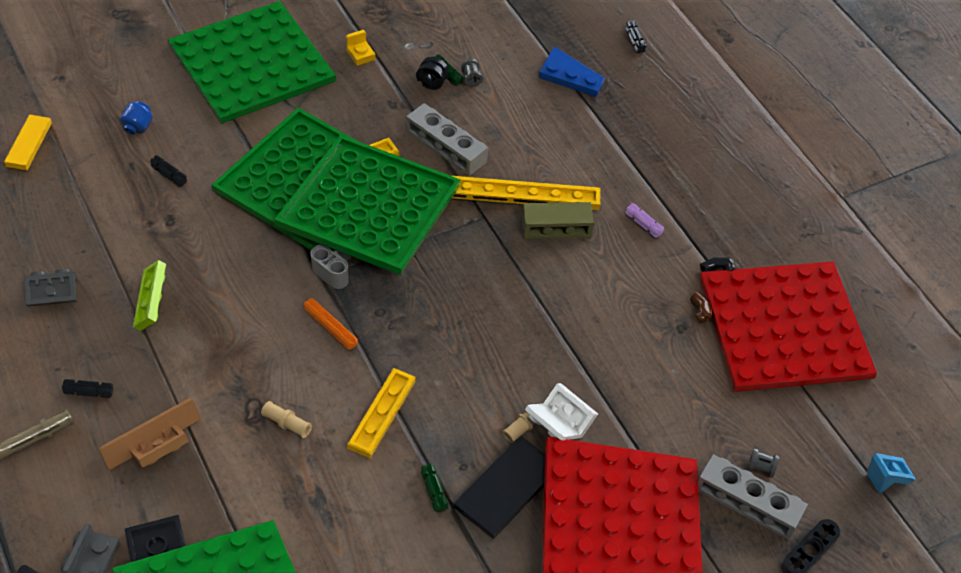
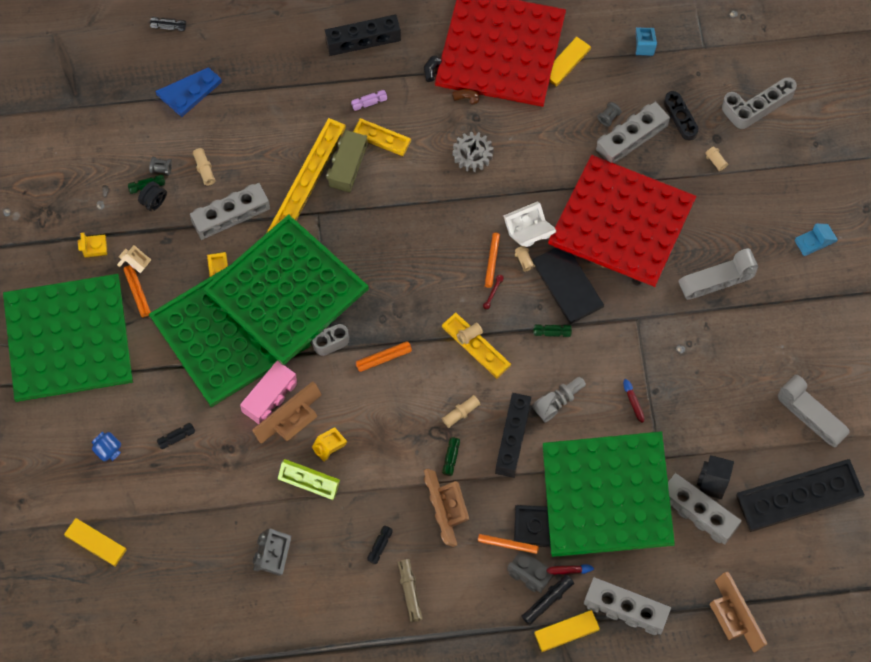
camera: 65 degrees left, 15 degrees up
none -> tan bracket [117,245,151,273]
none -> orange axle [124,265,151,318]
none -> tan pin [193,148,216,186]
none -> bright pink brick [240,361,297,424]
none -> medium nougat bracket [252,382,321,443]
none -> yellow bracket [312,427,347,461]
none -> black brick [324,14,401,56]
none -> yellow tile [353,118,411,156]
none -> dark green axle [442,437,460,476]
none -> light grey gear [453,132,494,172]
none -> tan pin [457,322,483,344]
none -> orange bar [478,534,539,554]
none -> dark red hinge [483,275,504,310]
none -> orange bar [485,233,500,288]
none -> black brick [495,392,532,478]
none -> light grey piece [532,377,586,422]
none -> yellow tile [550,36,591,87]

